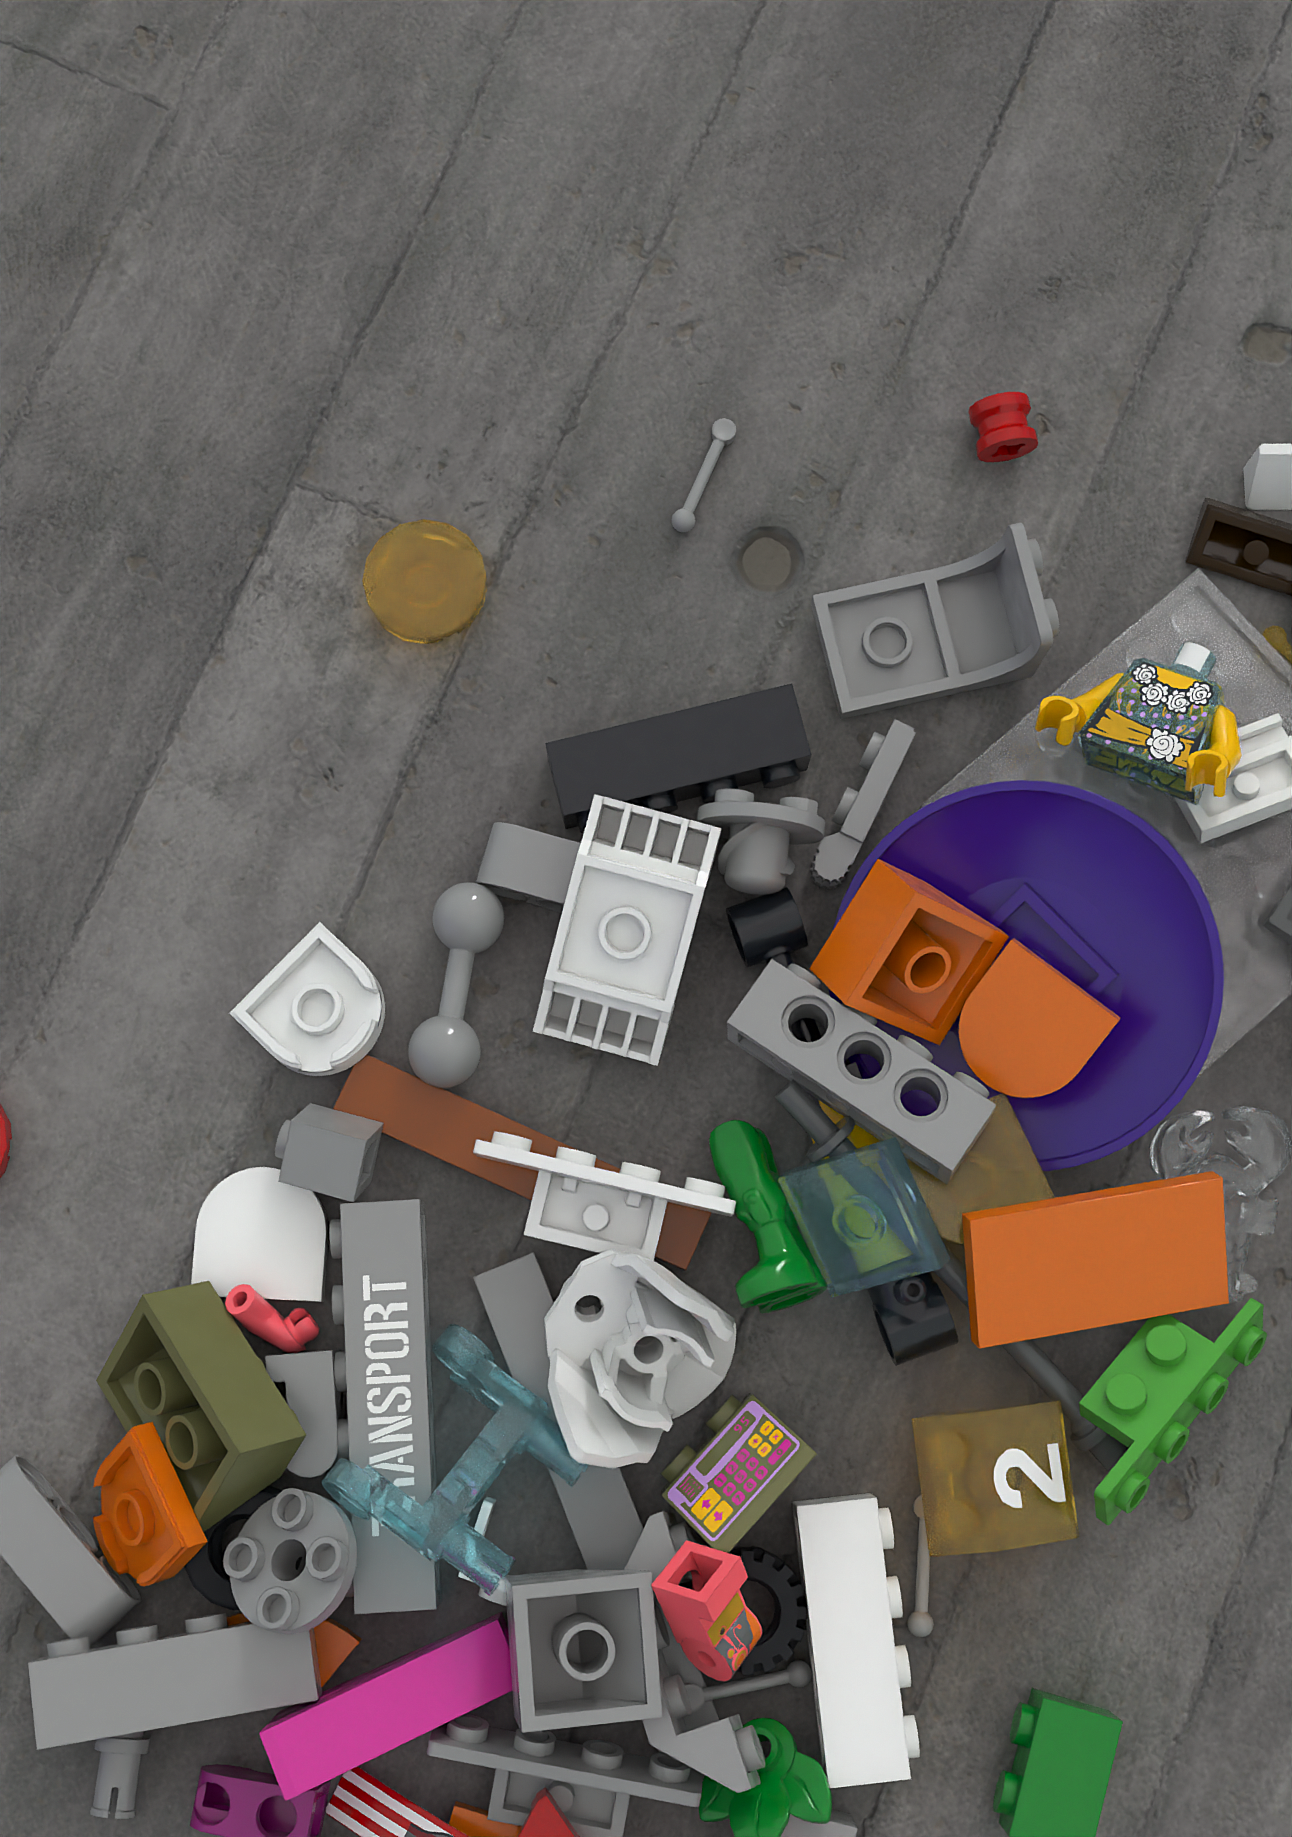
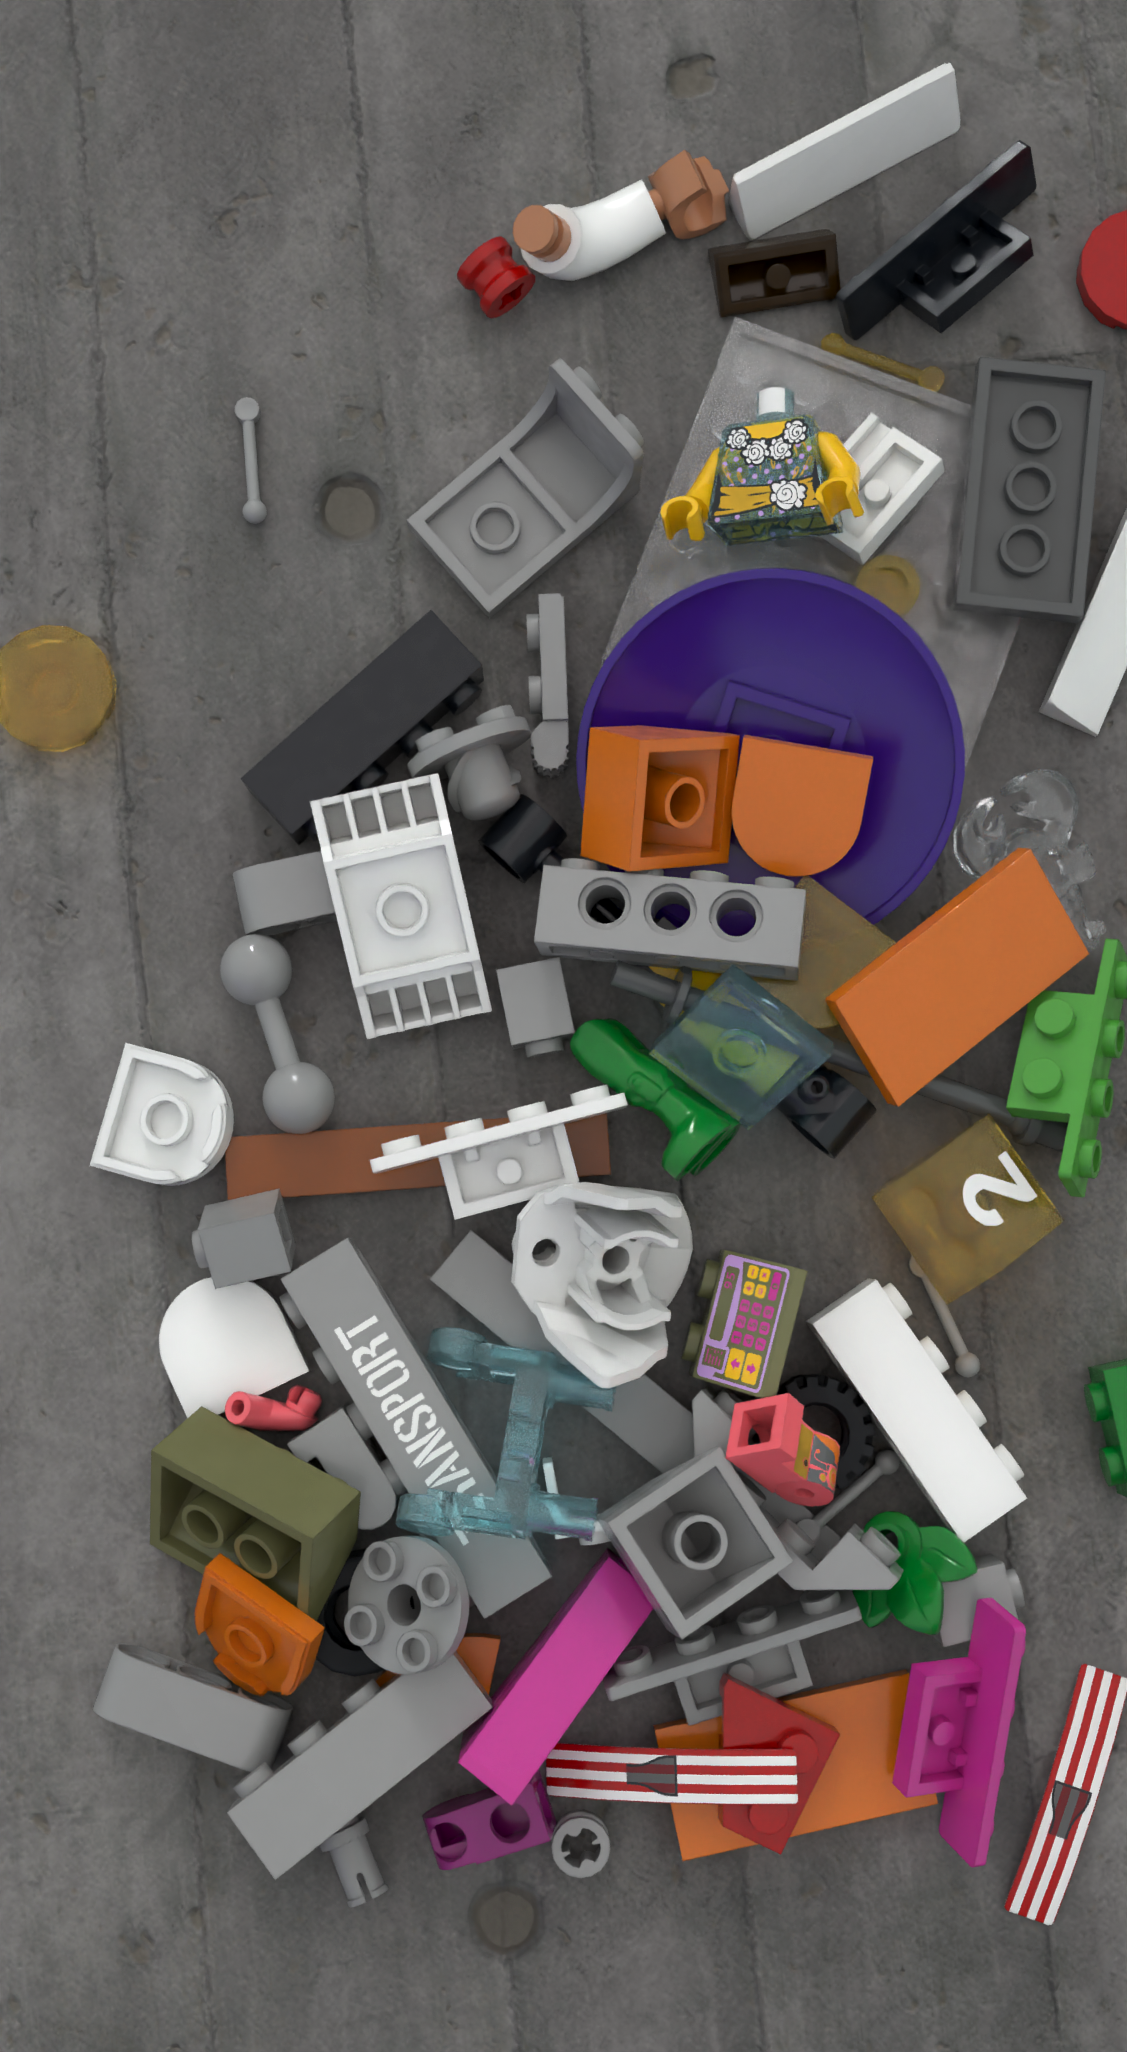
camera: 30 degrees left, 5 degrees up
none -> light grey brick [496,957,575,1058]
none -> piece [513,150,729,281]
none -> clear yellow tile [854,555,920,618]

